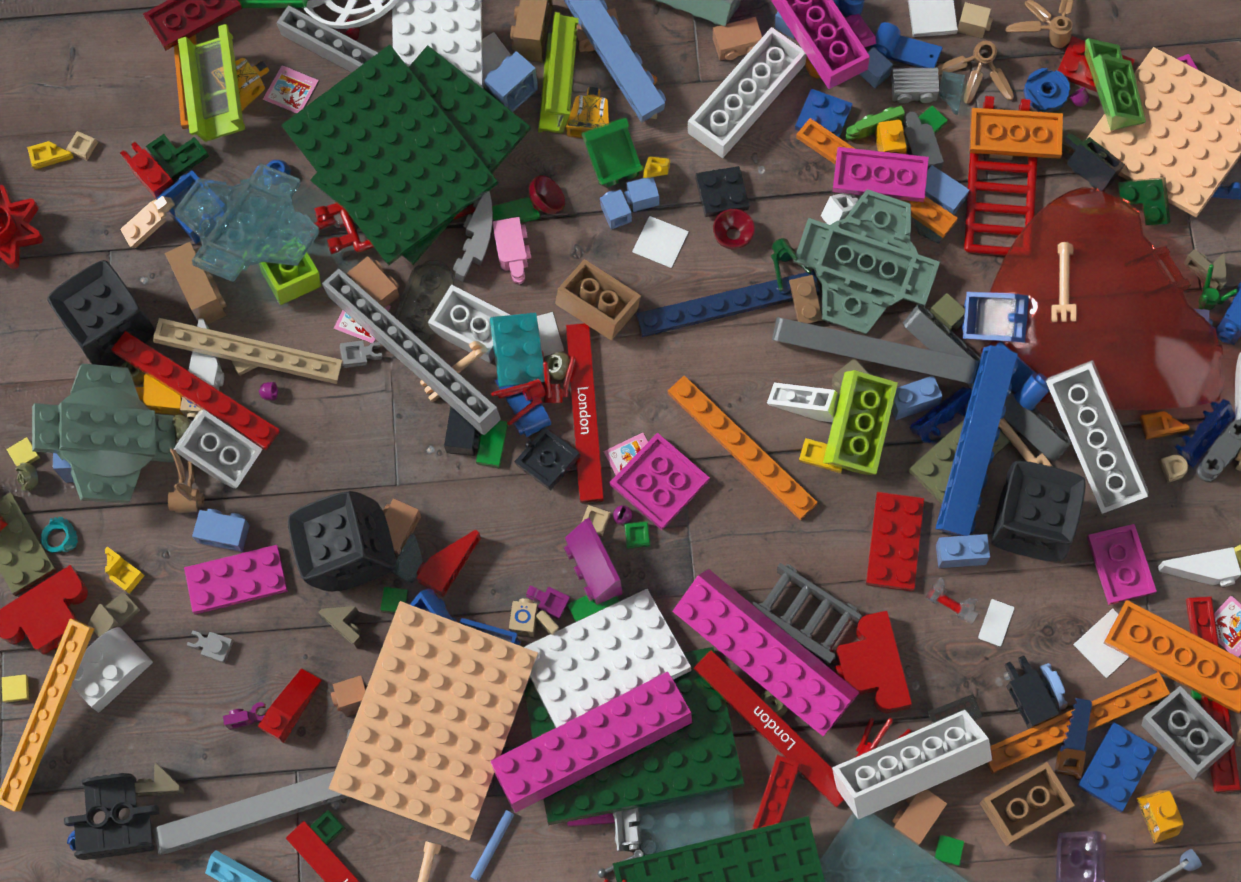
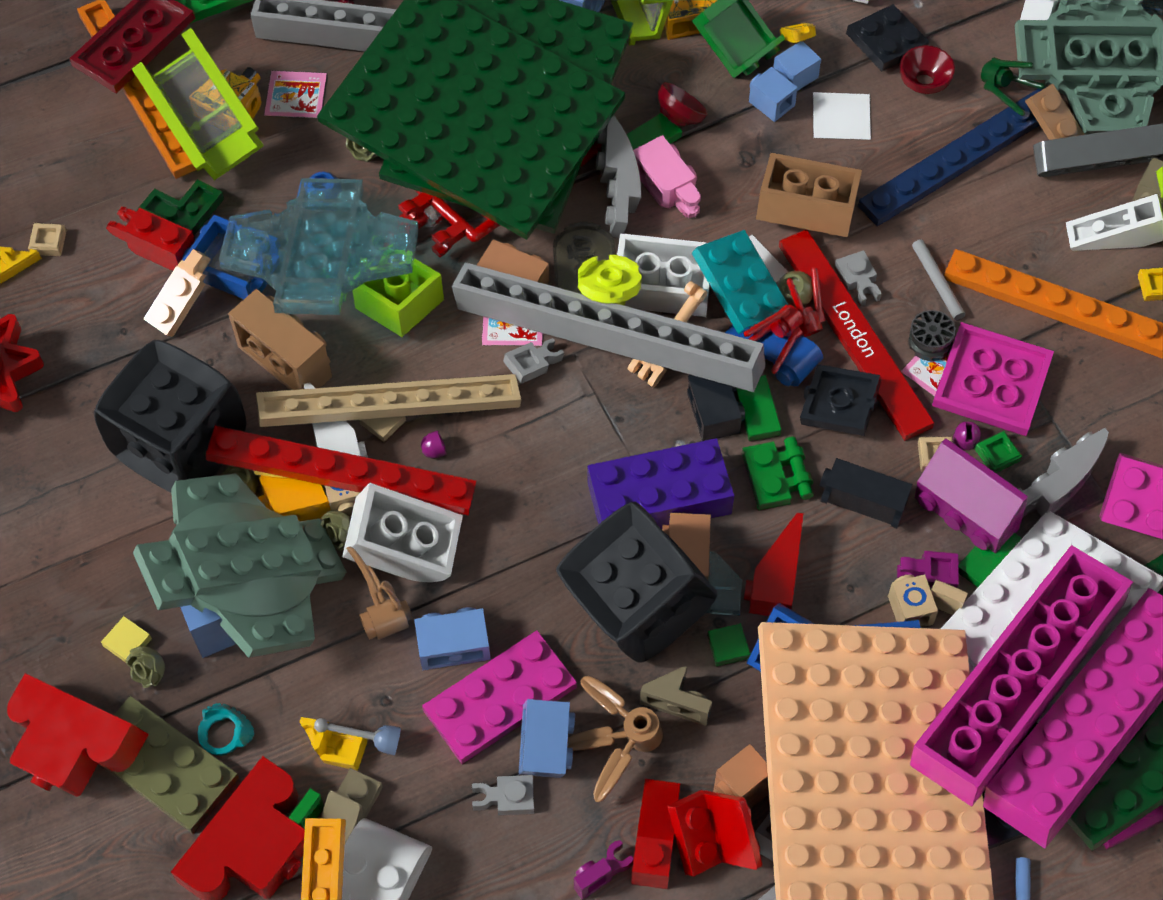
camera: 25 degrees left, 10 degrees down
none -> green tile [289,788,325,829]
none -> hinge [314,718,401,756]
none -> medium blue brick [518,699,575,778]
none -> medium nougat plant [567,676,663,802]
none -> neon yellow tile [578,255,642,306]
none -> dark purple brick [587,438,734,529]
none -> red bracket [667,790,763,877]
none -> green plate [742,436,814,511]
none -> black brick [820,458,913,529]
none -> light grey plate [834,250,882,307]
none -> pearl dark grey wheel [908,310,956,361]
none -> dark pink brick [910,545,1133,807]
none -> light grey bar [912,239,965,320]
none -> light grey slope [1018,428,1109,518]

